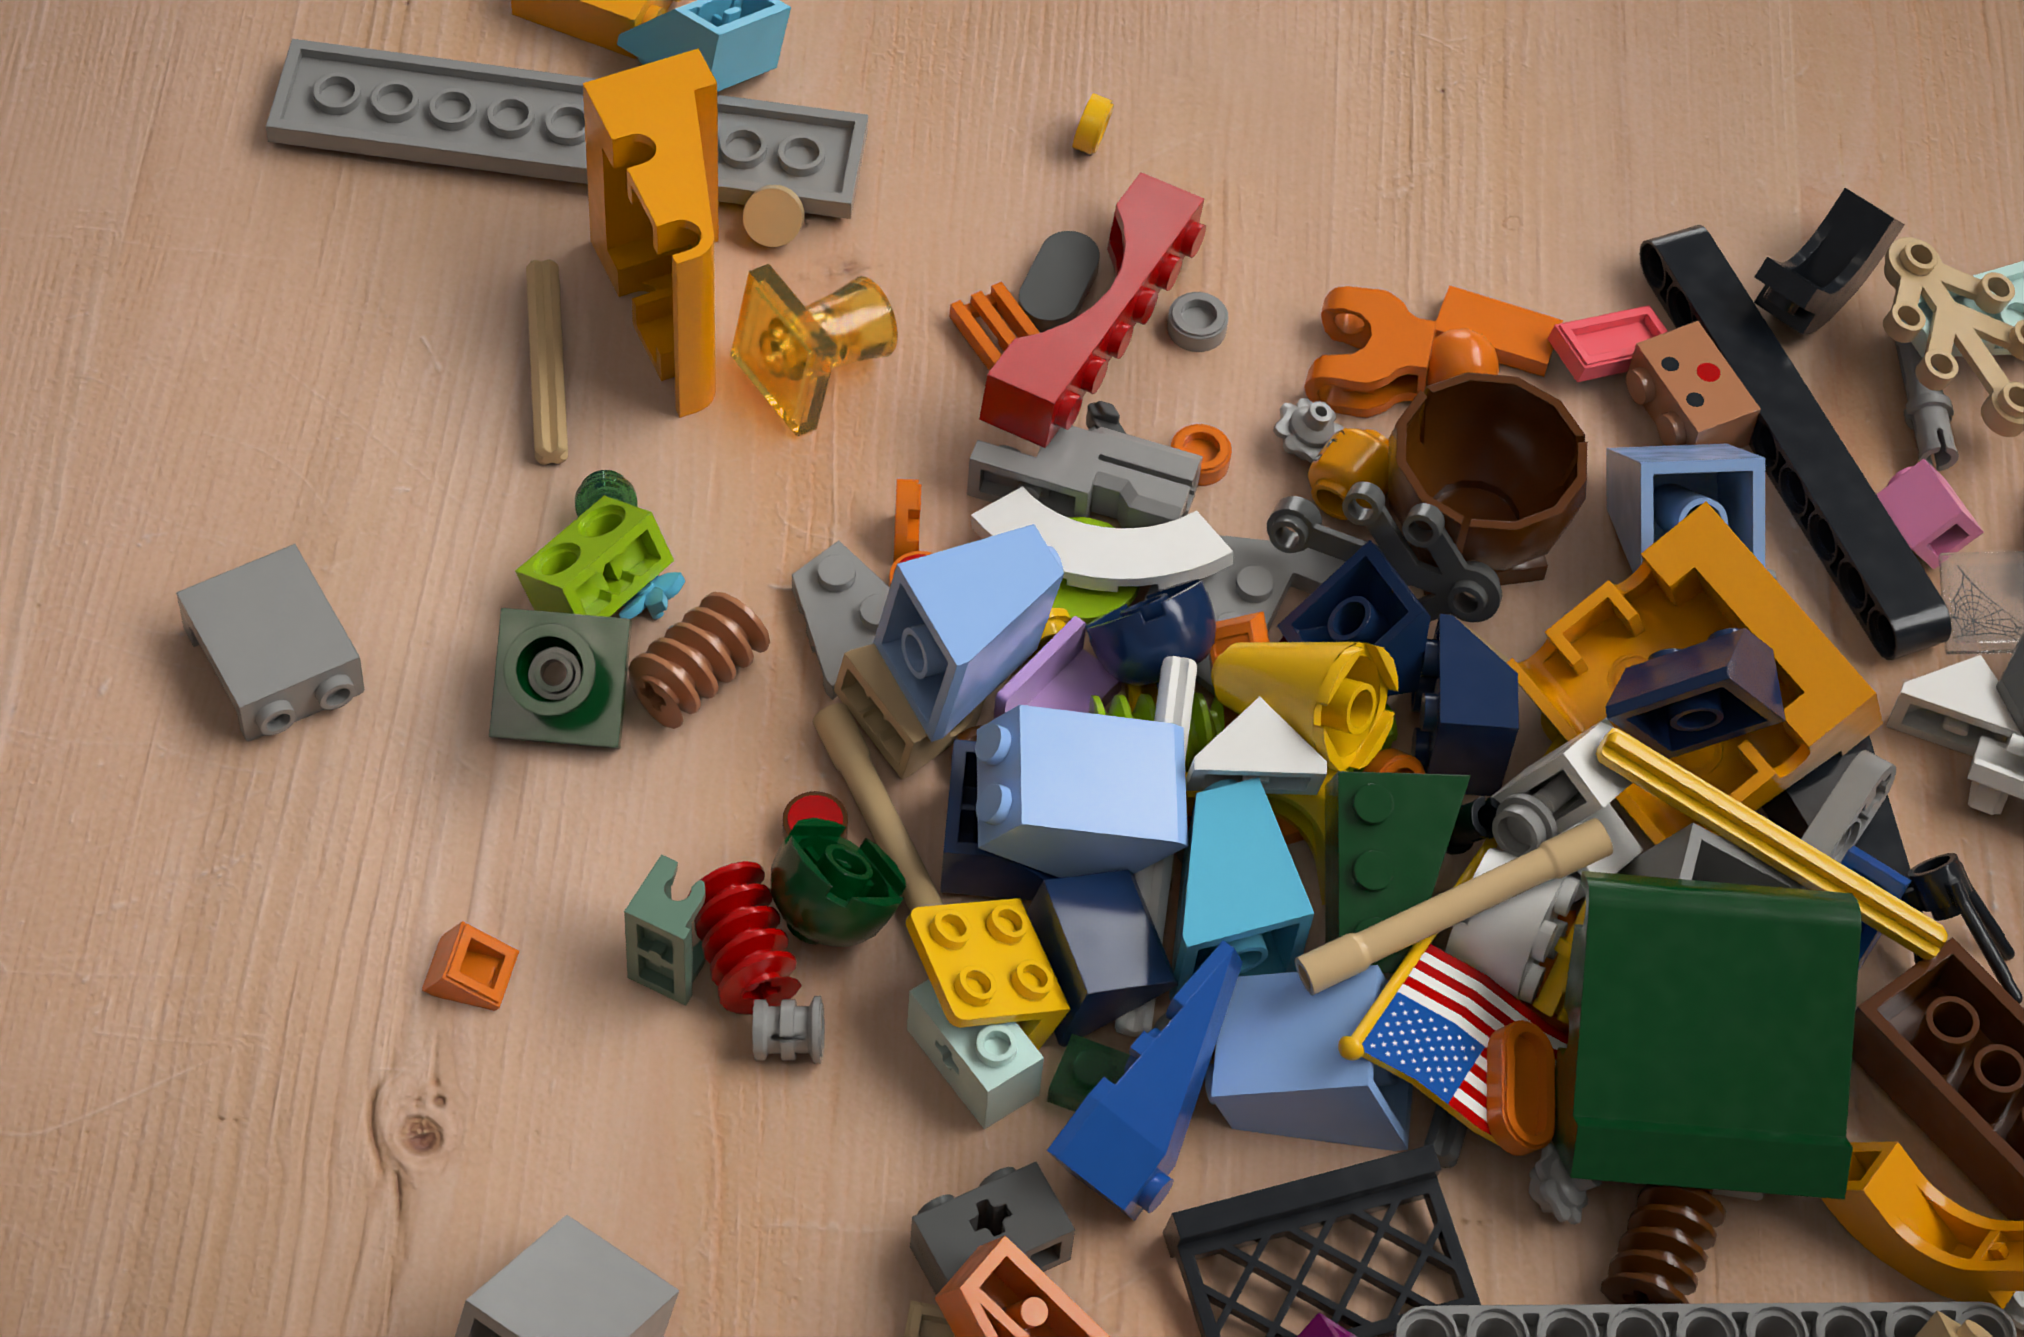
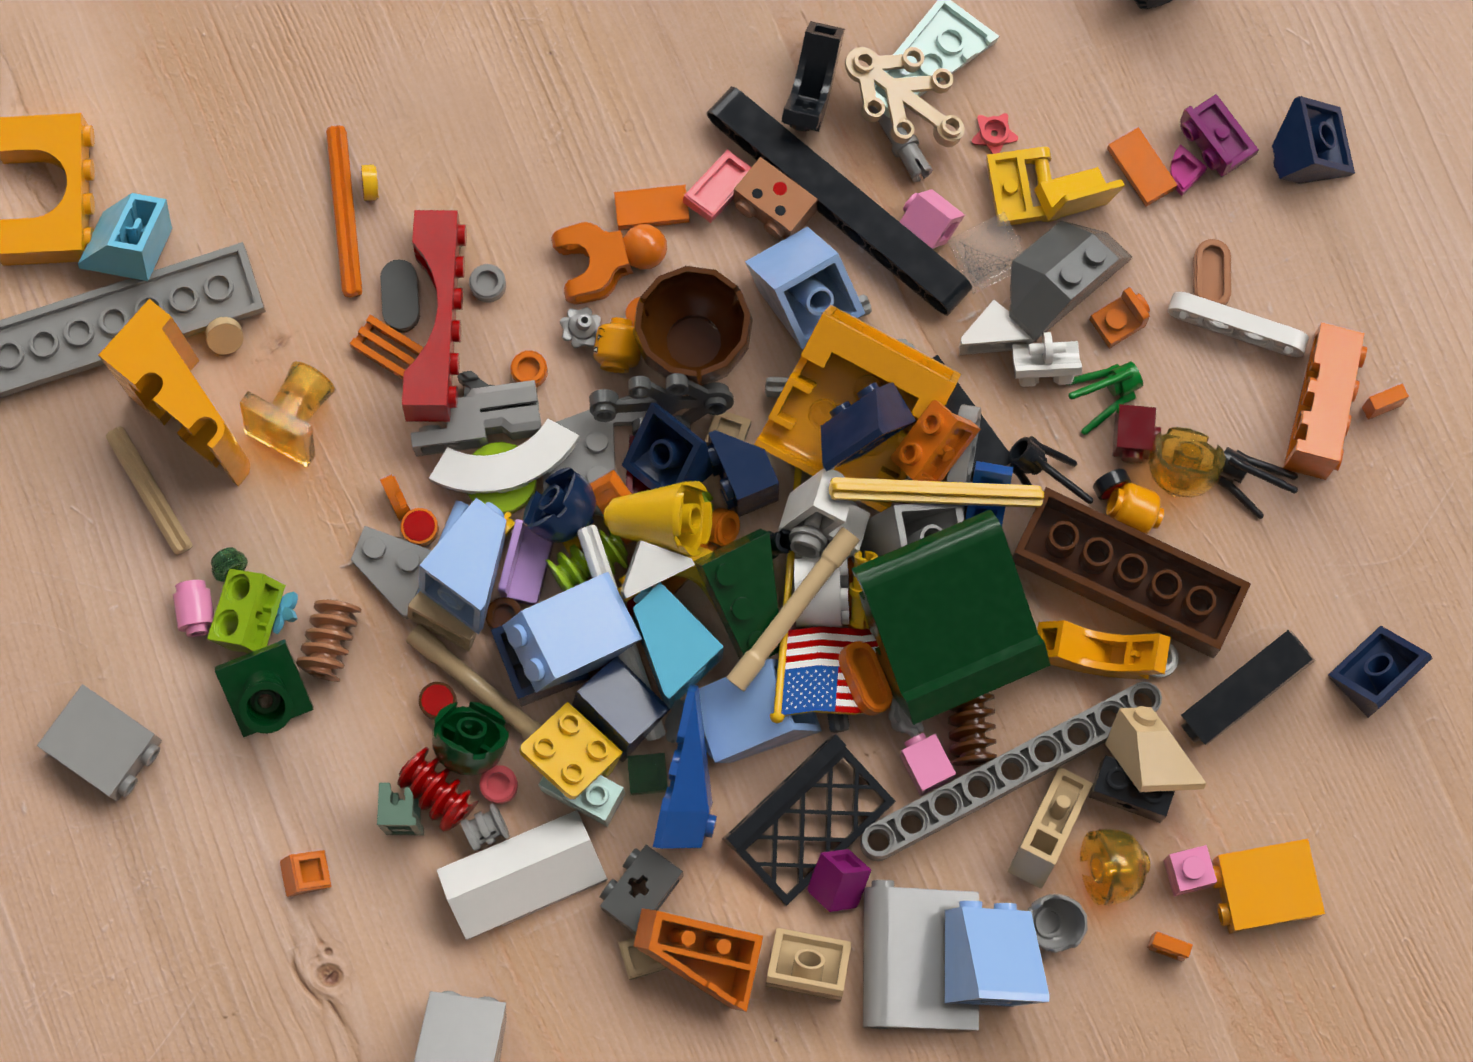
camera: 20 degrees left, 20 degrees up
none -> bright pink brick [173,580,214,637]
none -> orange axle [326,125,363,297]
none -> white slope [437,810,608,940]
none -> coral tile [479,765,518,804]
none -> orange bracket [891,400,981,482]
none -> bright pink brick [900,733,956,796]

